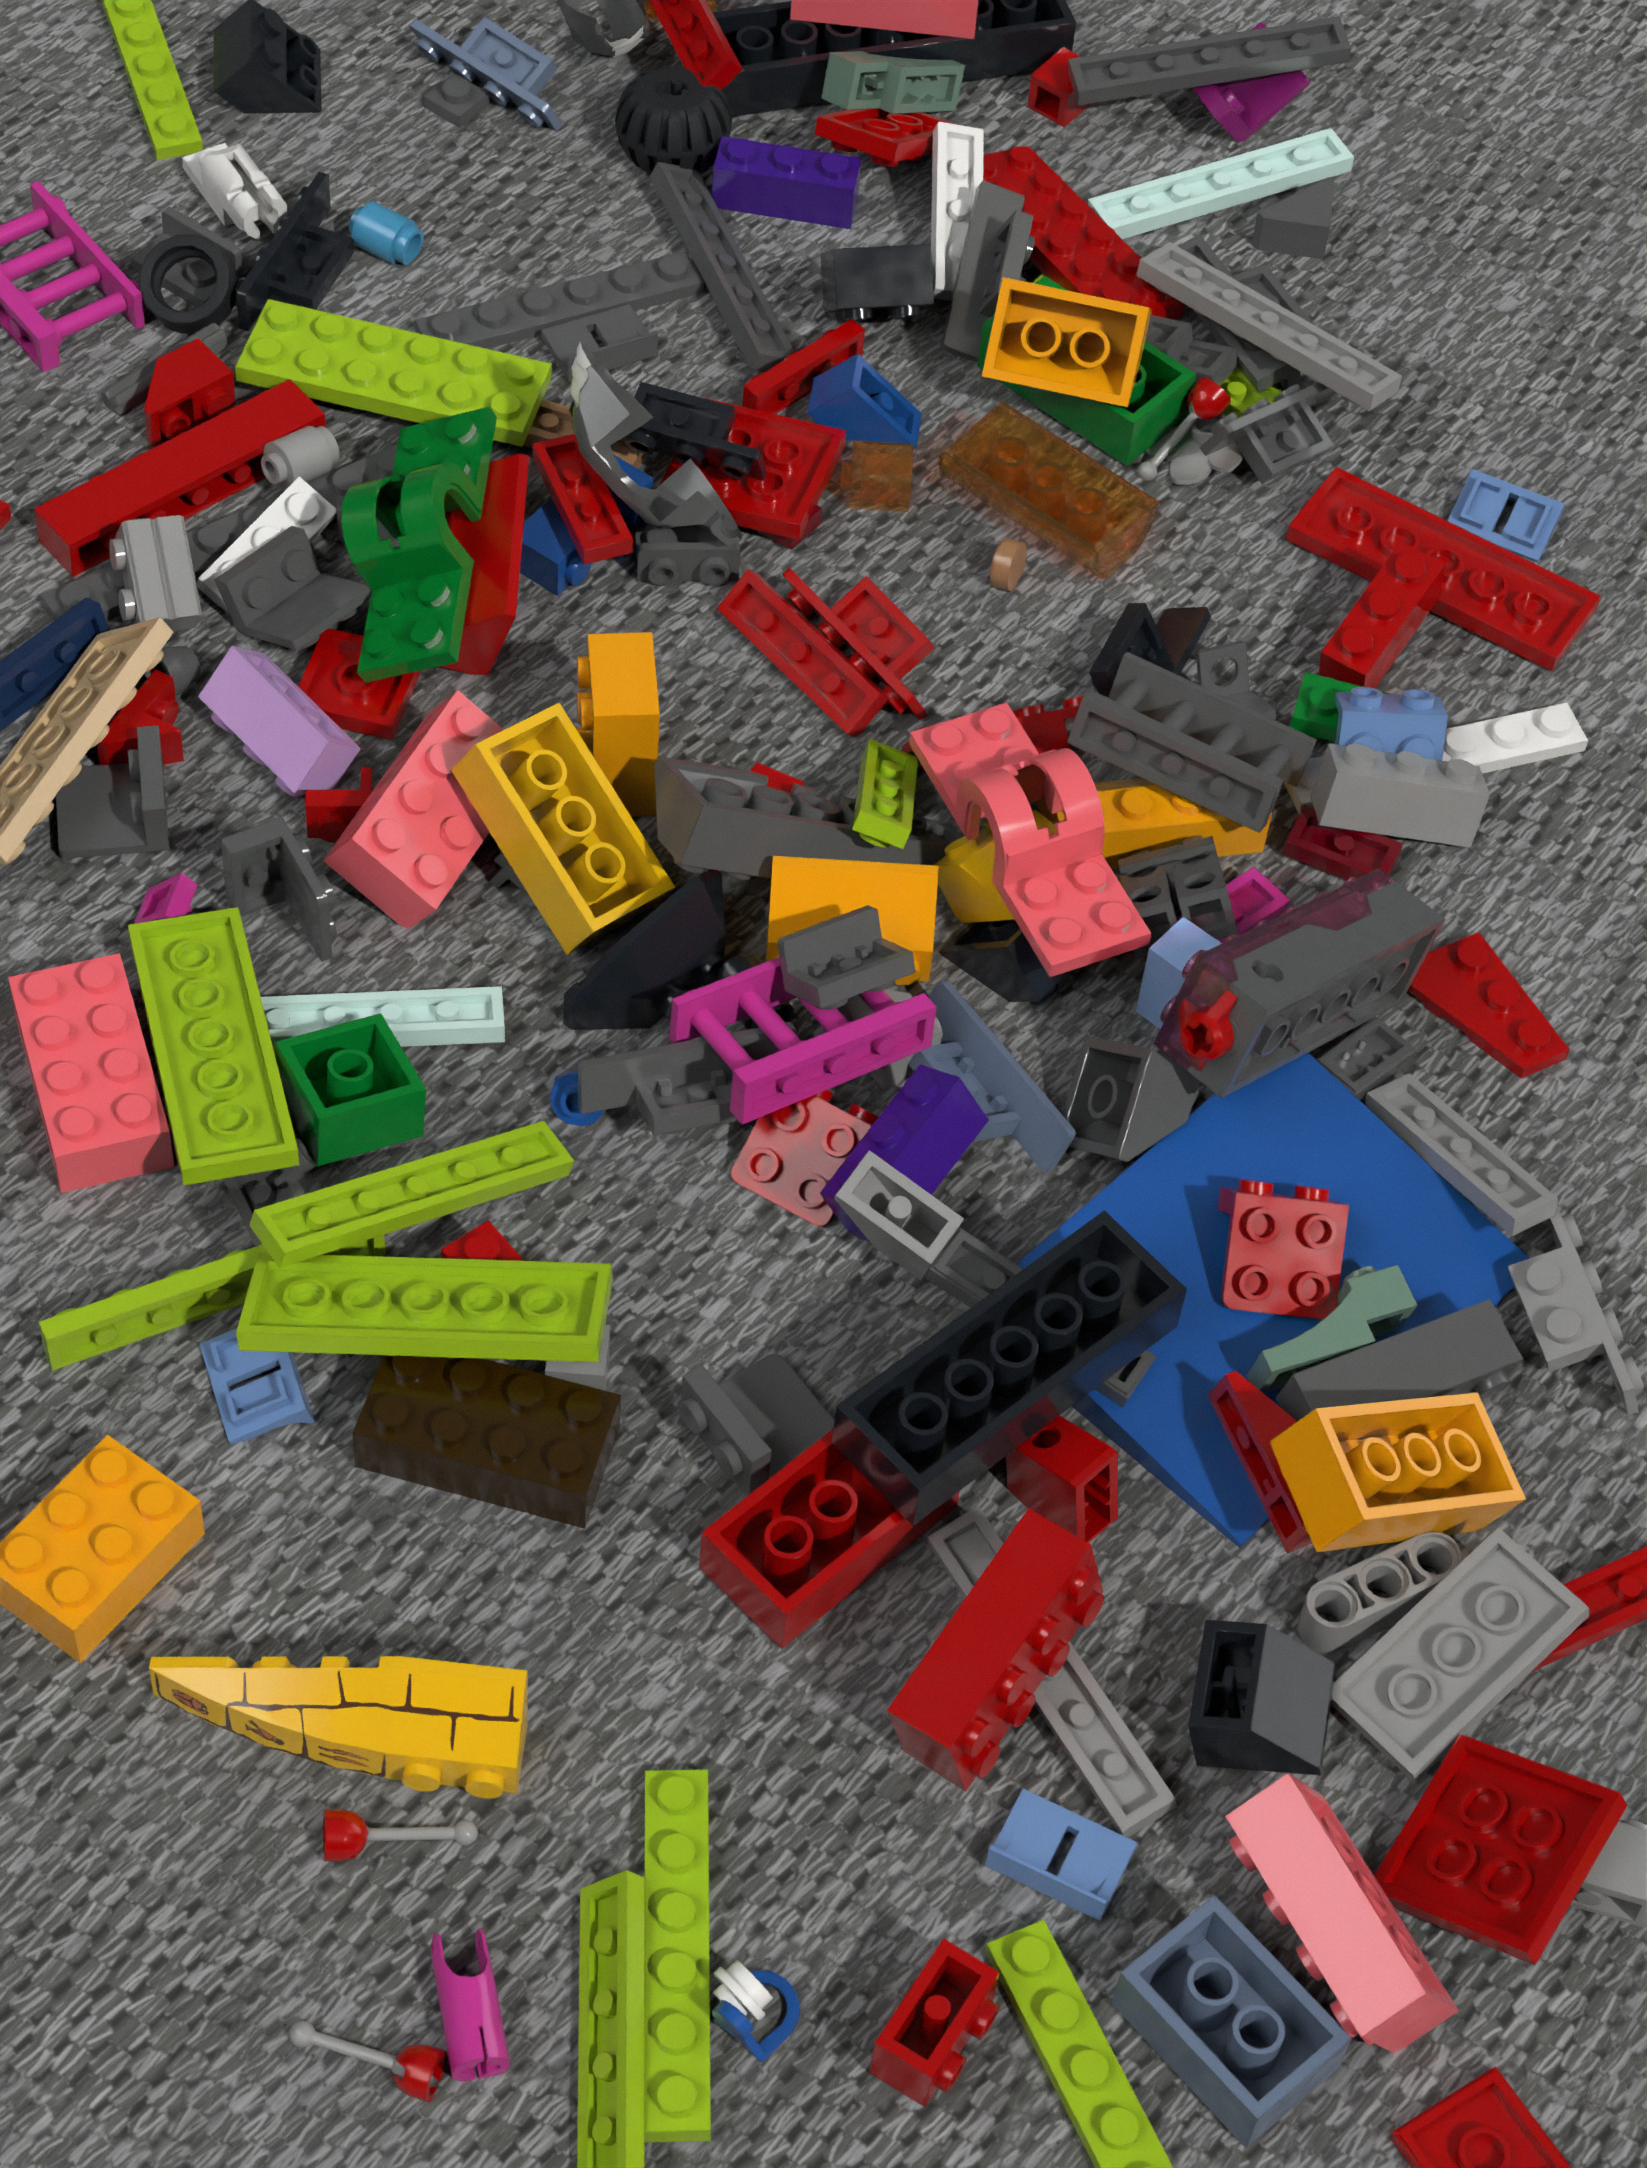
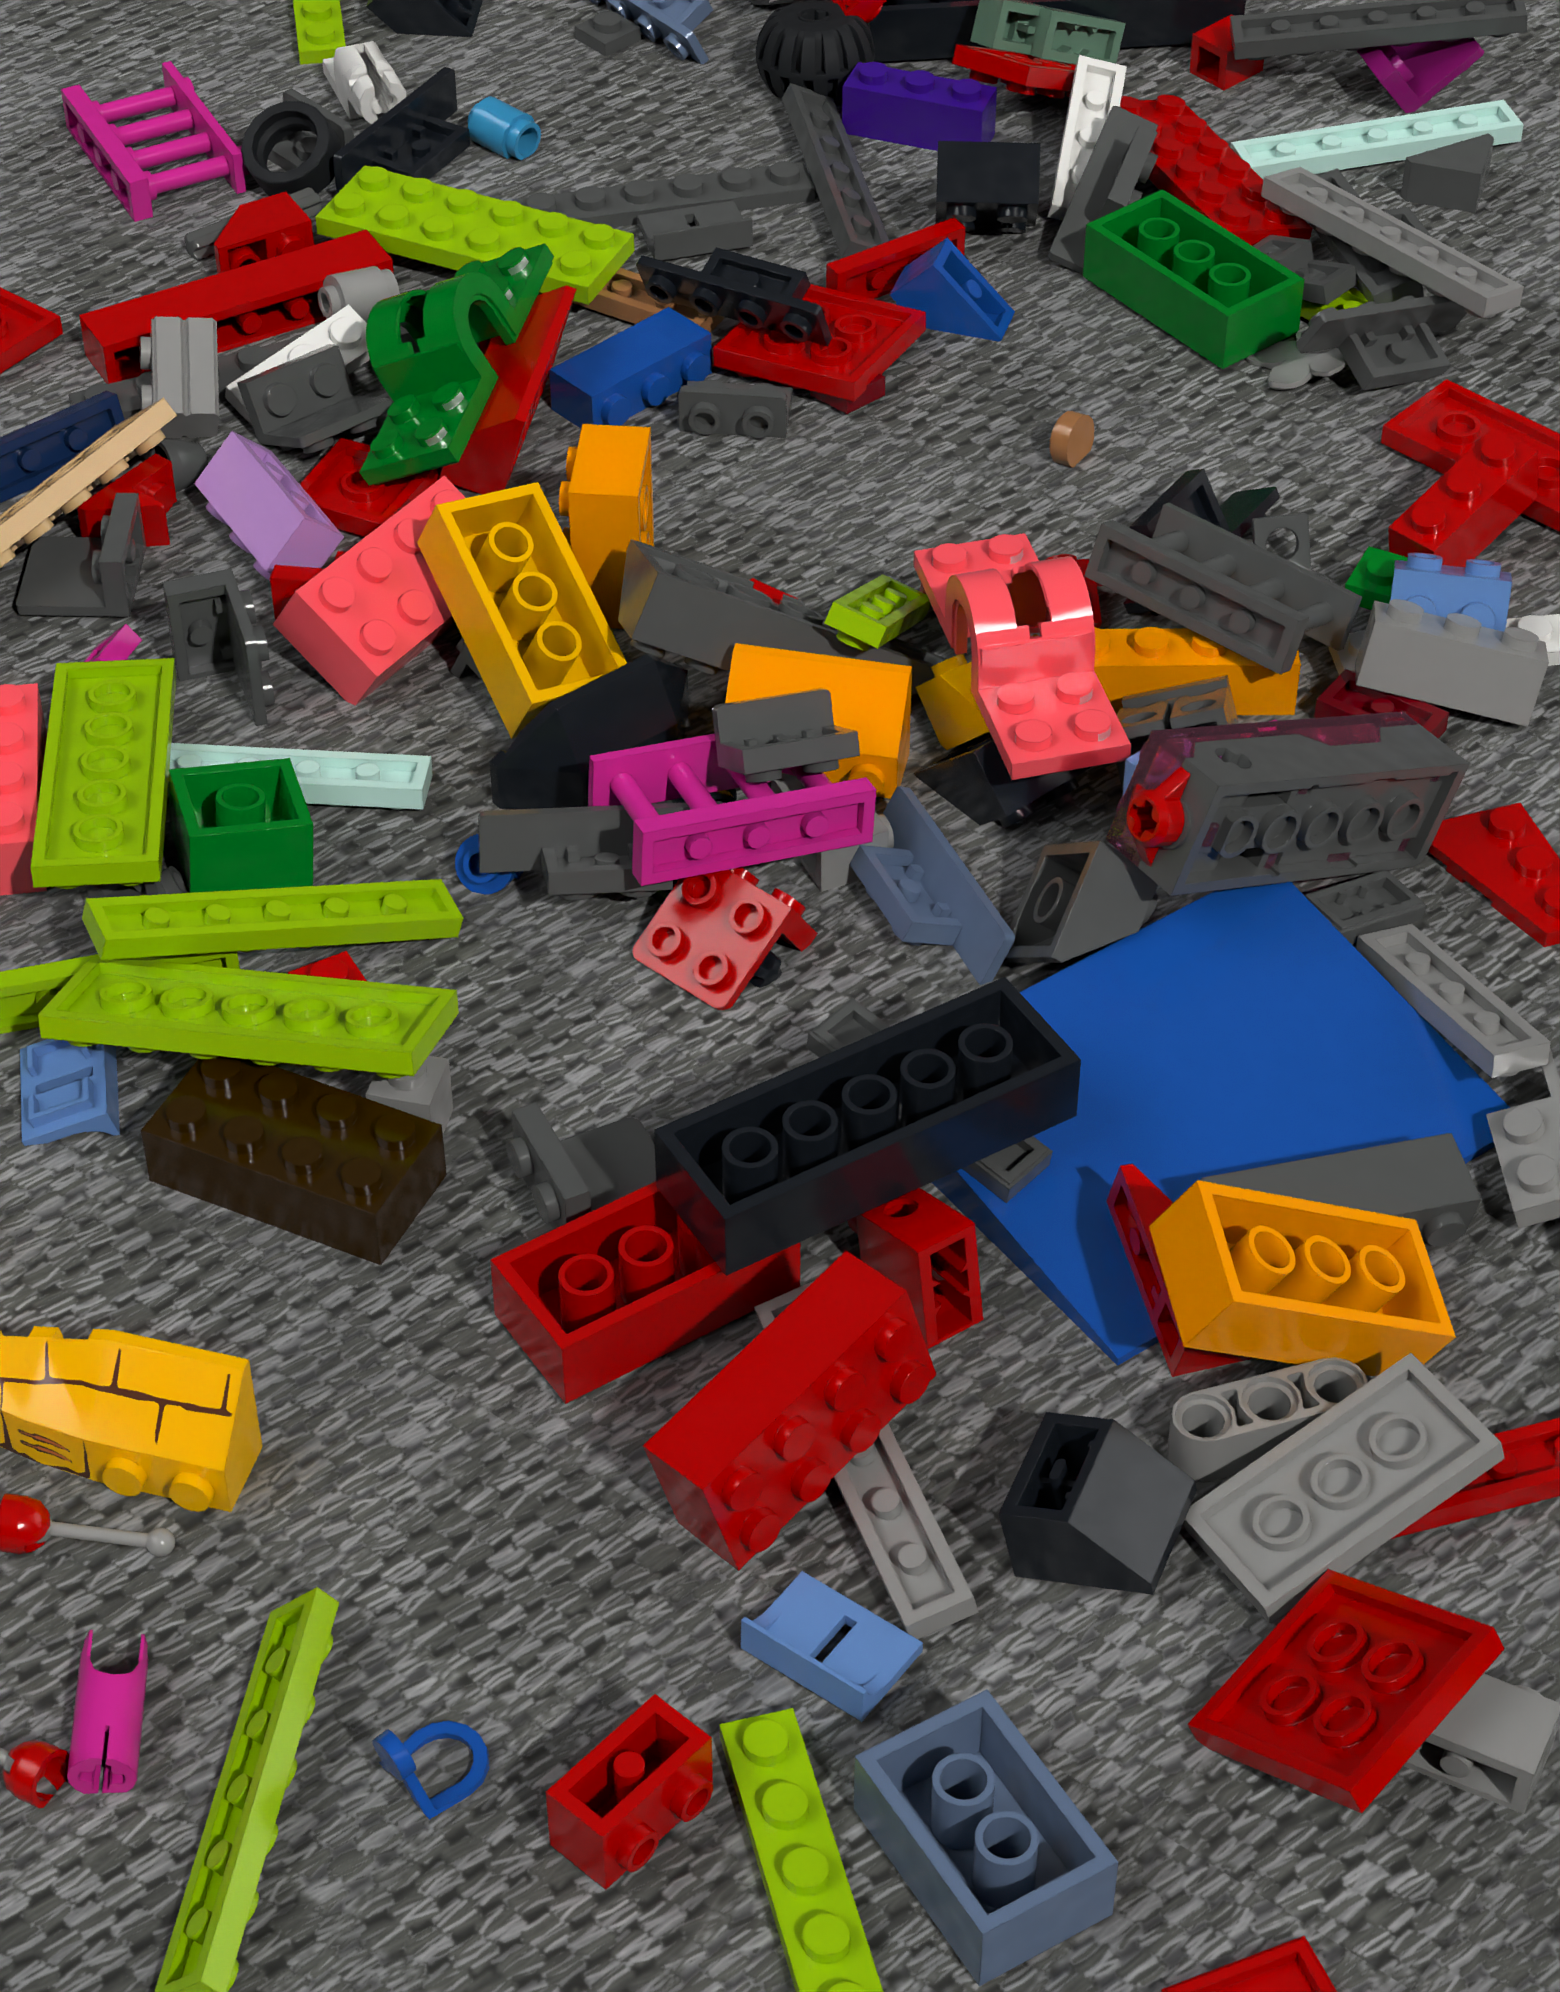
camera: 15 degrees right, 10 degrees down
red plate [532,434,633,565] -> none
dark grey animal [570,342,742,547] -> none
lime plate [644,1770,711,2143] -> none
white plate [713,1960,773,2022] -> none
red plate [716,569,889,737] -> none
red bracket [782,567,935,720] -> none
dark purple brick [820,1064,989,1242] -> none
light grey slope [834,1150,964,1280] -> none
clear orange brick [840,440,913,512] -> none
clear orange brick [939,401,1159,579] -> none
light orange slope [982,277,1152,407] -> none
hinge [1138,377,1231,481] -> none
red bracket [1218,1179,1349,1319] -> none
coral brick [1225,1773,1459,2053] -> none
sand green slope [1246,1265,1417,1394] -> none

